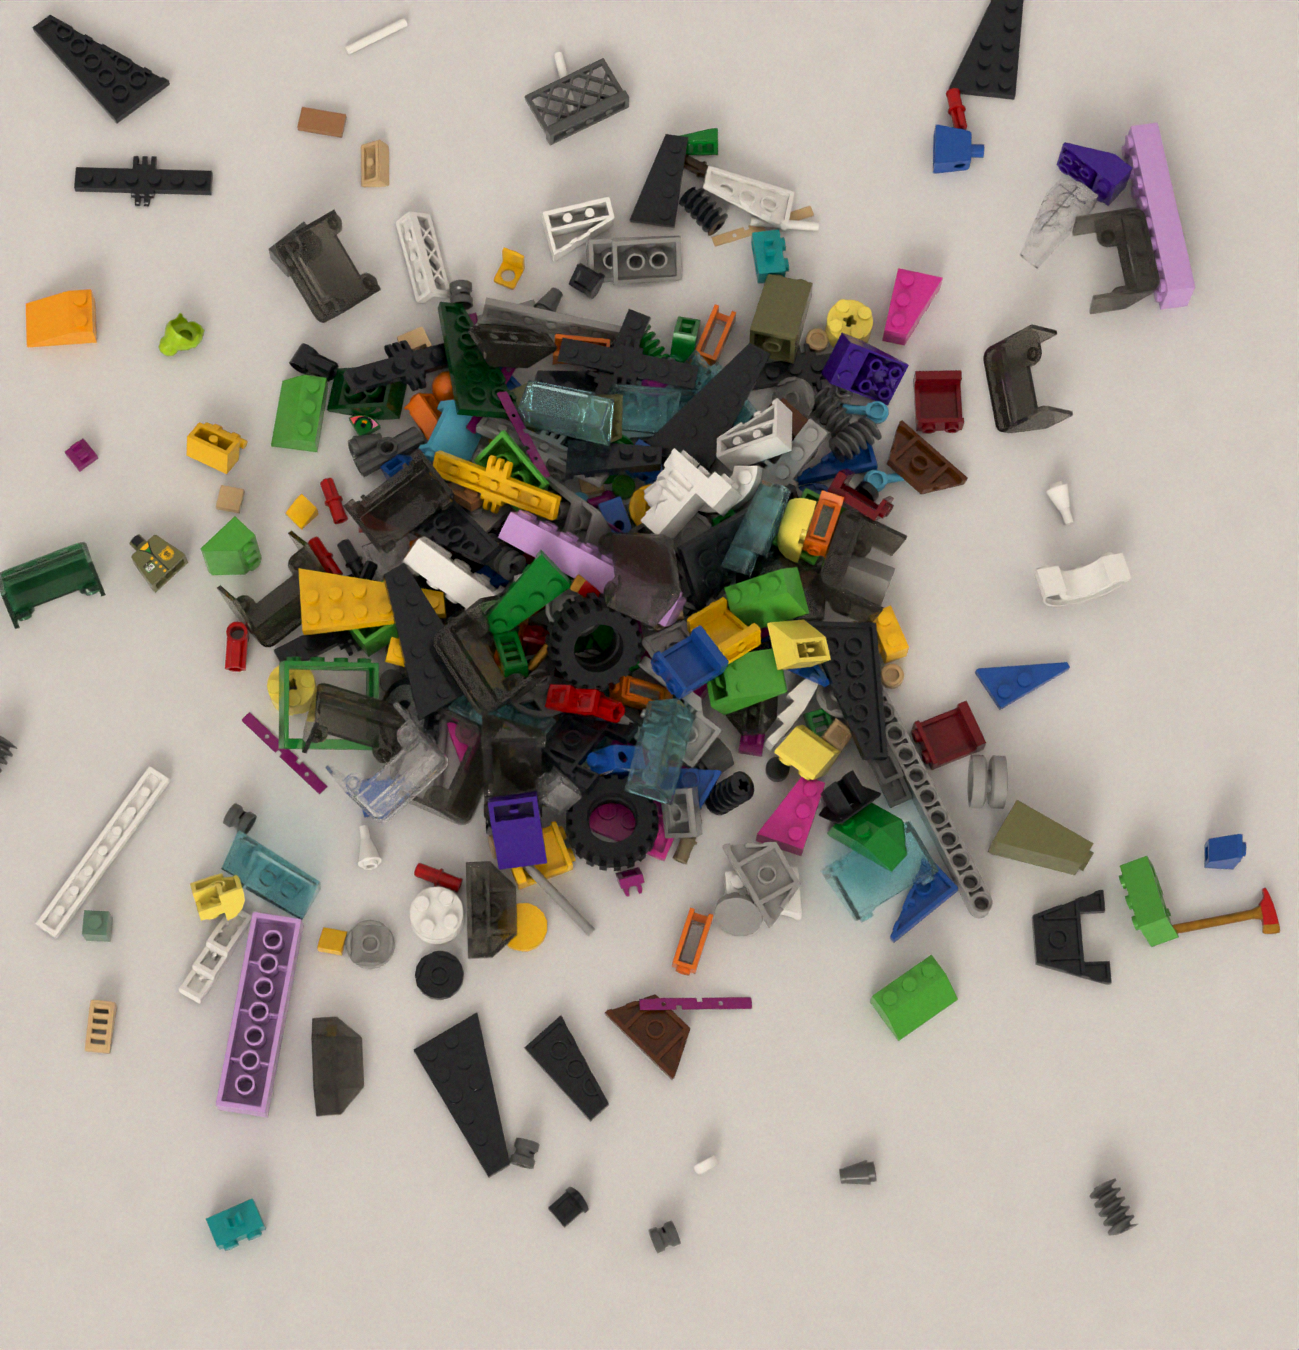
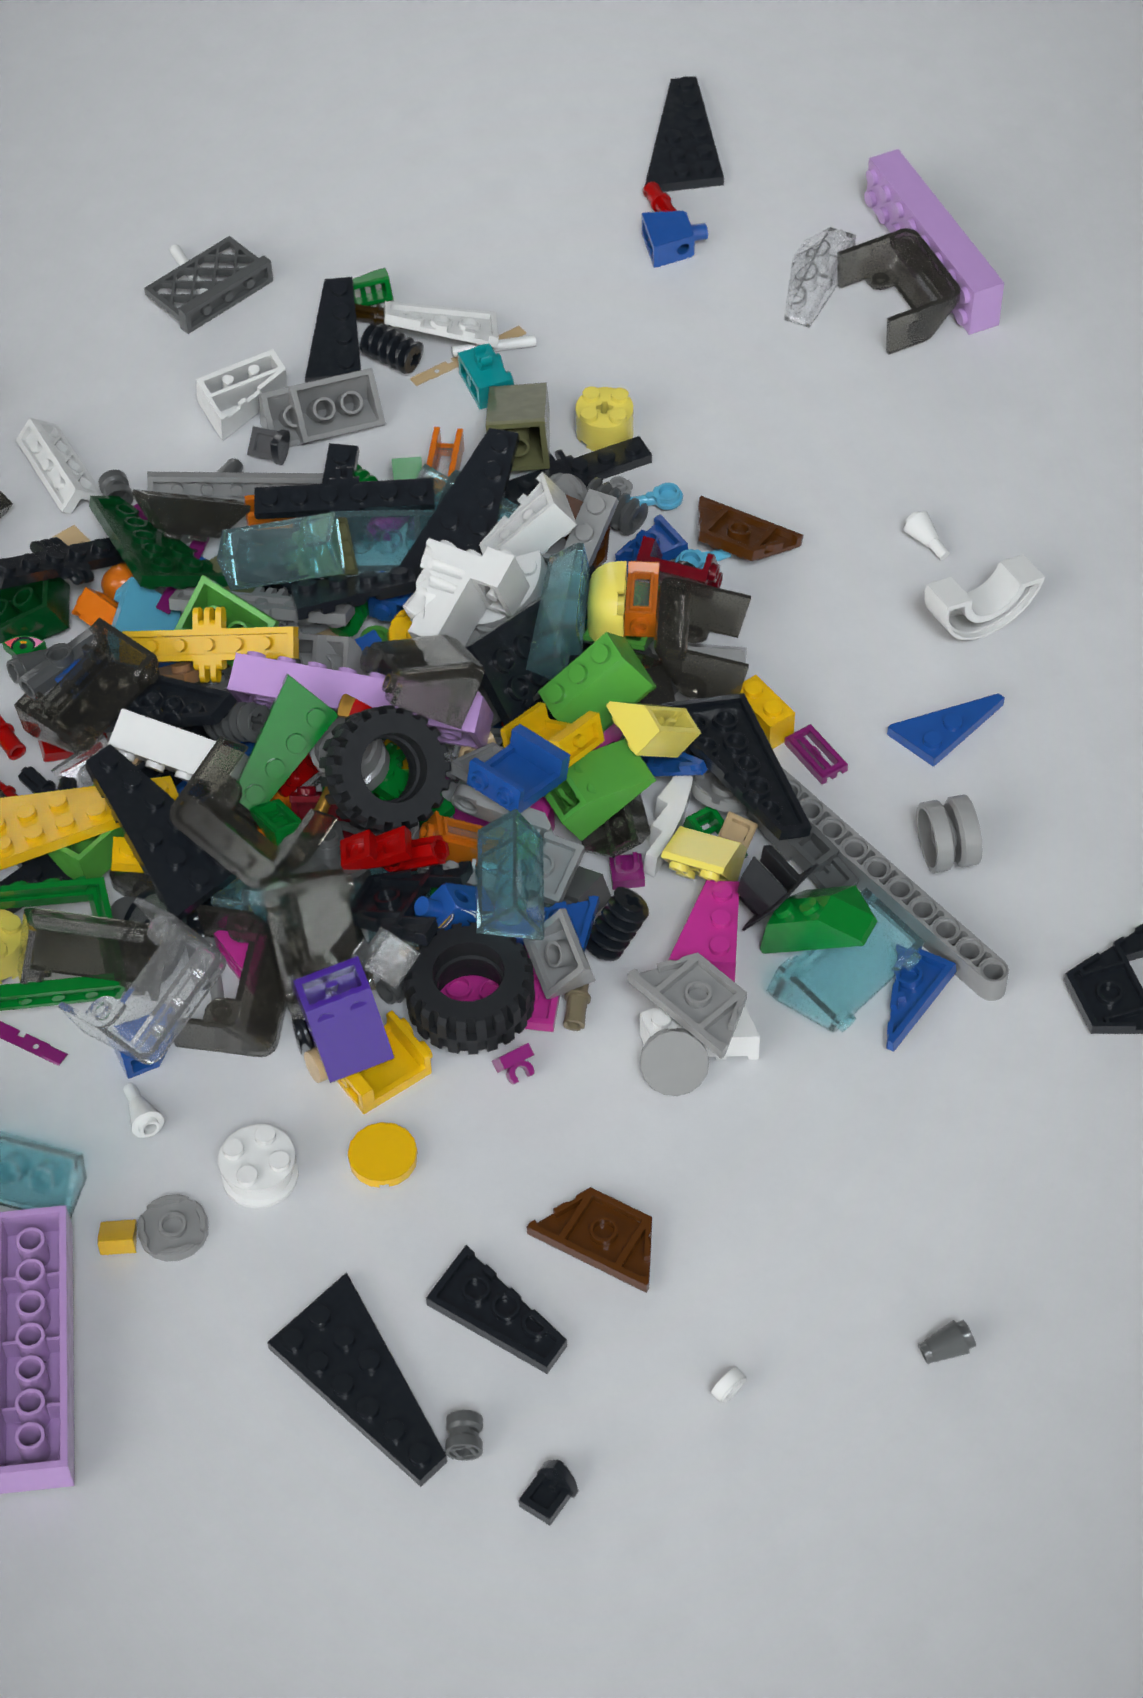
camera: 10 degrees left, 20 degrees down
teal brick [206,1198,266,1251] -> none
clear smoke wedge [311,1017,364,1117] -> none
red axle [414,863,463,893] -> none
black tile [415,951,464,1000] -> none
clear smoke wedge [466,861,518,959] -> none
yellow bracket [494,247,525,290] -> none
magenta piece [497,391,550,478] -> none
light grey bar [522,865,595,936] -> none
magenta piece [639,997,752,1010] -> none
dark grey wheel [648,1220,681,1253] -> none
orange window [672,907,713,976] -> none
black tile [765,757,790,782] -> none
tan tile [805,328,829,353] -> none
dark purple slope [821,333,909,406] -> none
dark grey piece [829,417,882,463] -> none
bright green slope [870,955,958,1041] -> none
tan tile [881,664,904,689] -> none
dark pink wedge [882,268,943,346] -> none
dark red panel [911,700,986,770] -> none
dark red panel [913,370,964,434] -> none
clear smoke windscreen [983,324,1073,433] -> none
olive slope [988,800,1094,875] -> none
dark purple slope [1057,142,1132,206] -> none
none -> magenta tile [785,724,848,785]

